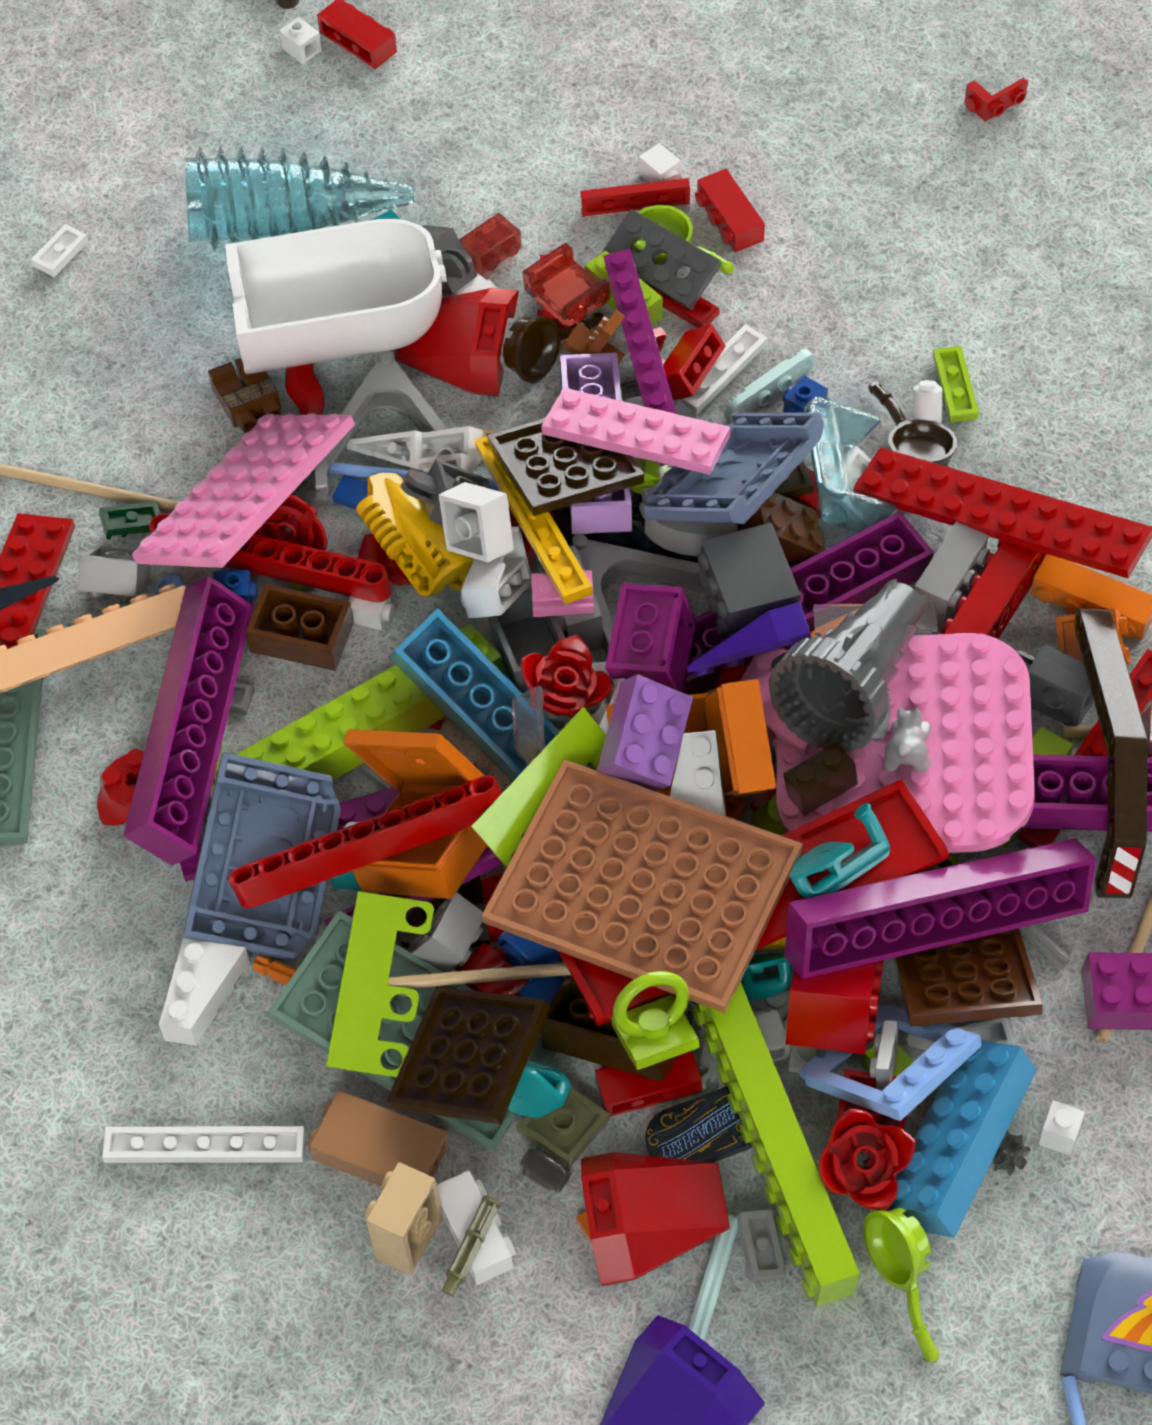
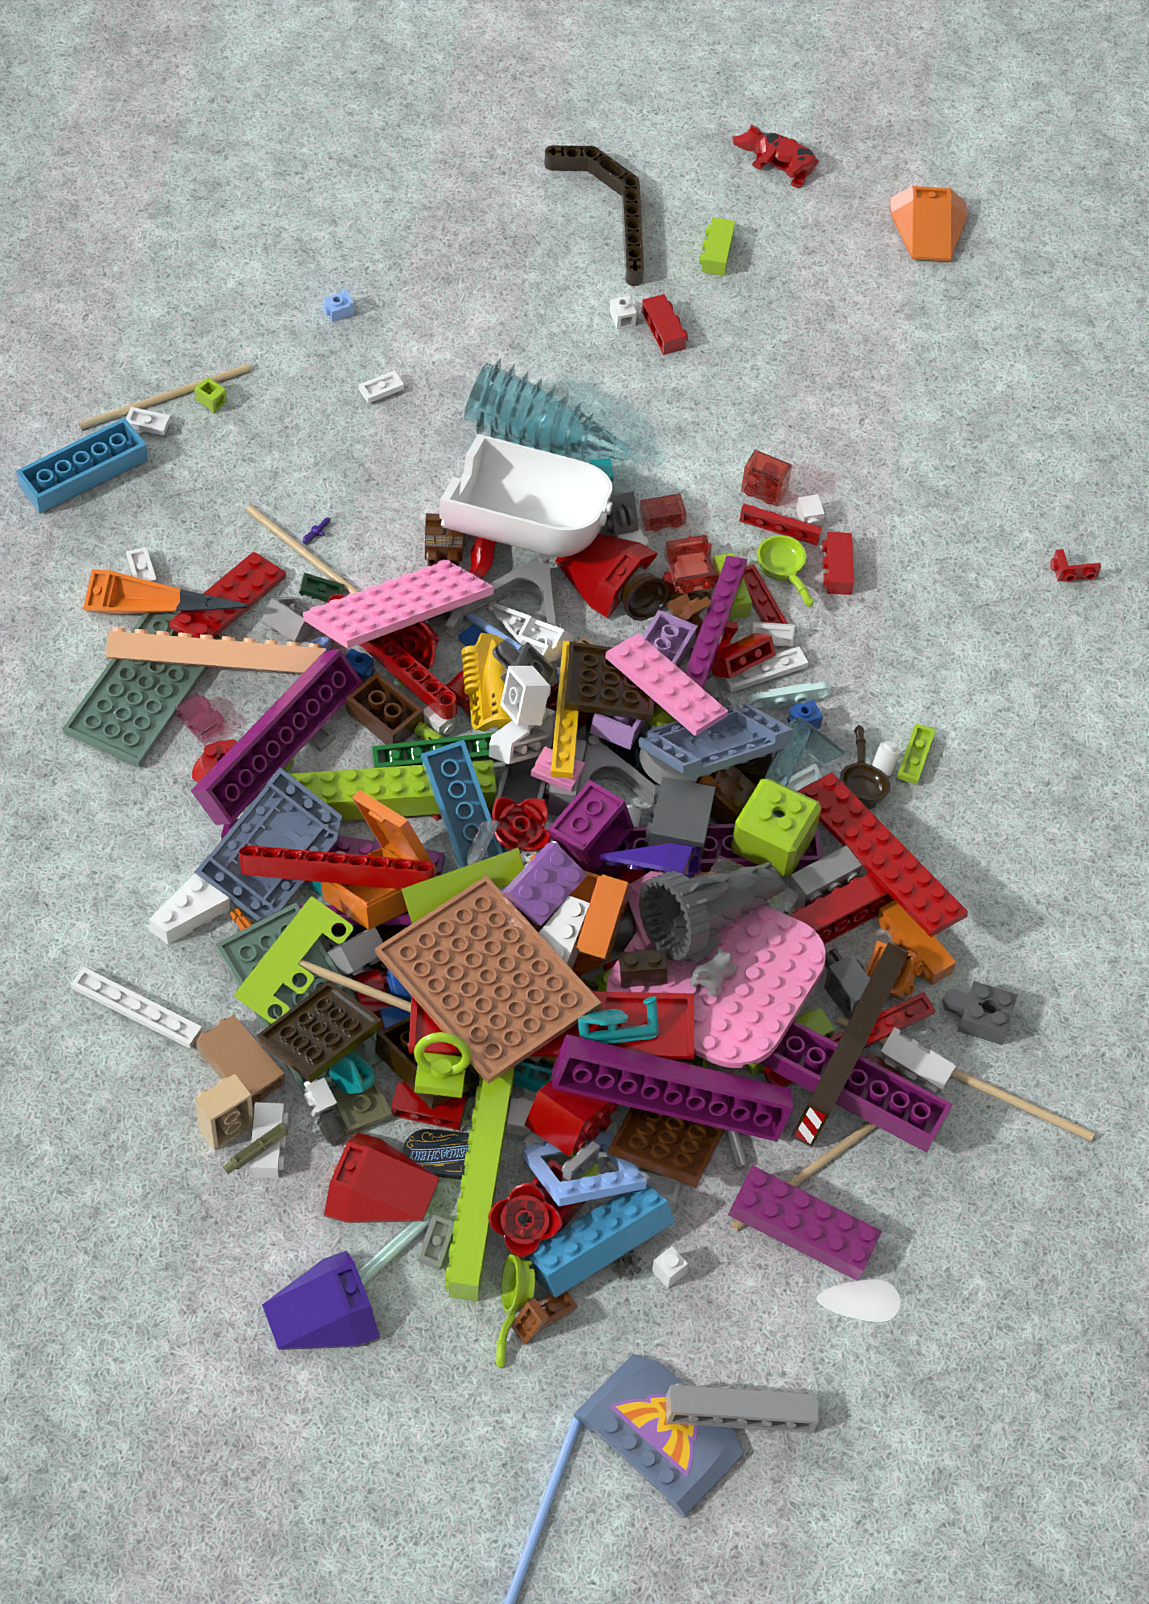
camera: 20 degrees right, 0 degrees up
dark grey plate [602,209,722,310] -> none
none -> clear pink brick [175,693,224,744]
none -> dark purple piece [302,517,331,545]
none -> white brick [304,1078,337,1117]
none -> green brick [371,732,496,768]
none -> lime pin [414,722,443,740]
none -> dark orange bracket [511,1291,578,1345]
none -> lime plate [731,778,821,877]
none -> clear red brick [741,450,792,507]
none -> white tile [751,622,795,647]

